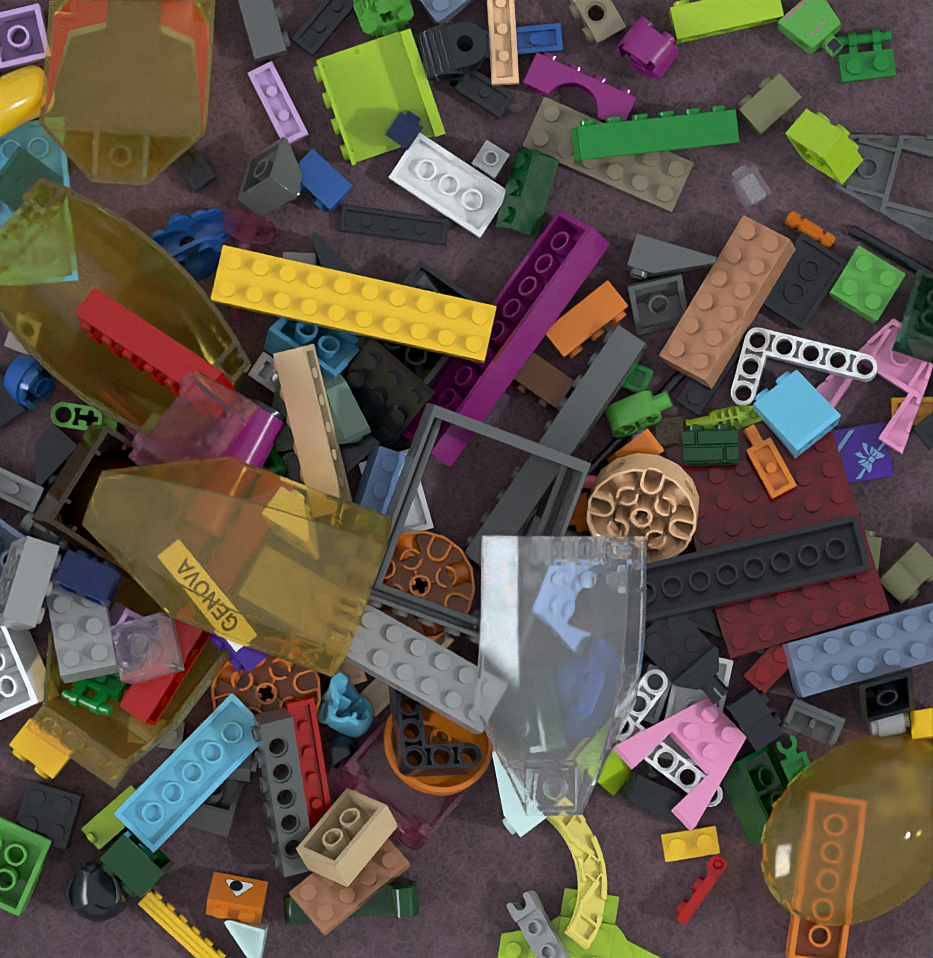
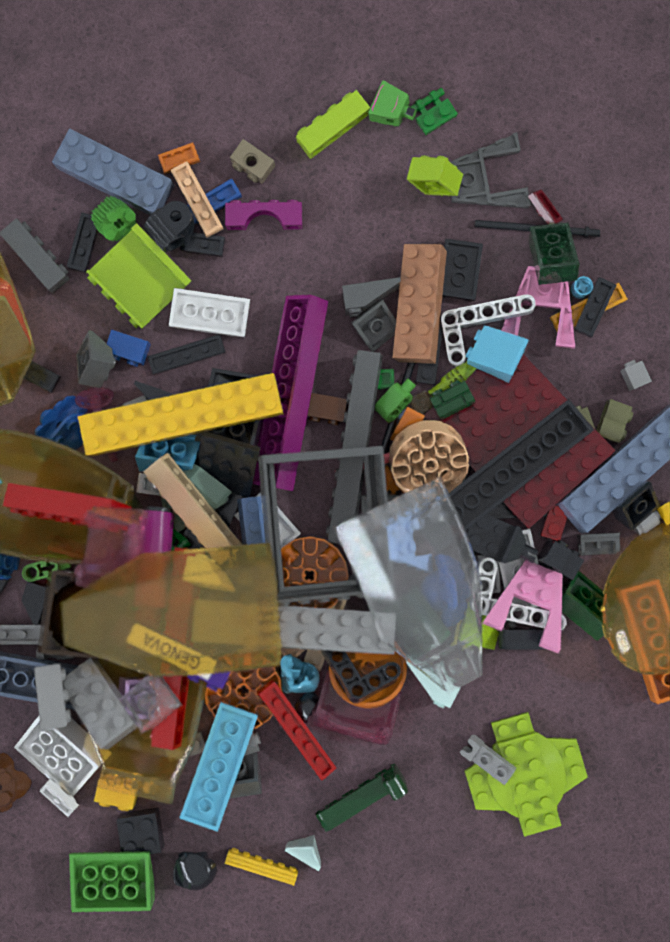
camera: 20 degrees left, 0 degrees up
clear blue brick [53,550,122,609] -> none
green plate [61,672,134,716] -> none
lime brick [81,784,141,850] -> none
dark green brick [100,830,175,898] -> none
orange brick [206,872,268,925] -> none
lavender plate [248,61,309,144] -> none
dark grey brick [251,708,311,877] -> none
nougat plate [289,839,410,936] -> none
tan brick [296,788,398,887] -> none
clear blue brick [384,110,423,150] -> none
light grey brick [472,140,510,182] -> none
dark green brick [495,148,559,238] -> none
dark tan plate [522,96,694,213] -> none
orange brick [545,280,628,359] -> none
light yellow tile [546,794,607,950] -> none
green brick [571,105,739,161] -> none
magenta brick [615,17,679,81] -> none
yellow plate [661,825,720,862] -> none
red hinge [675,854,729,925] -> none
clear brick [729,165,772,210] -> none
olive brick [737,73,802,137] -> none
orange plate [743,424,797,499] -> none
green plate [775,735,816,787] -> none
orange axle [784,211,836,249] -> none
bright green brick [827,246,906,324] -> none
dark purple tile [832,422,894,484] -> none

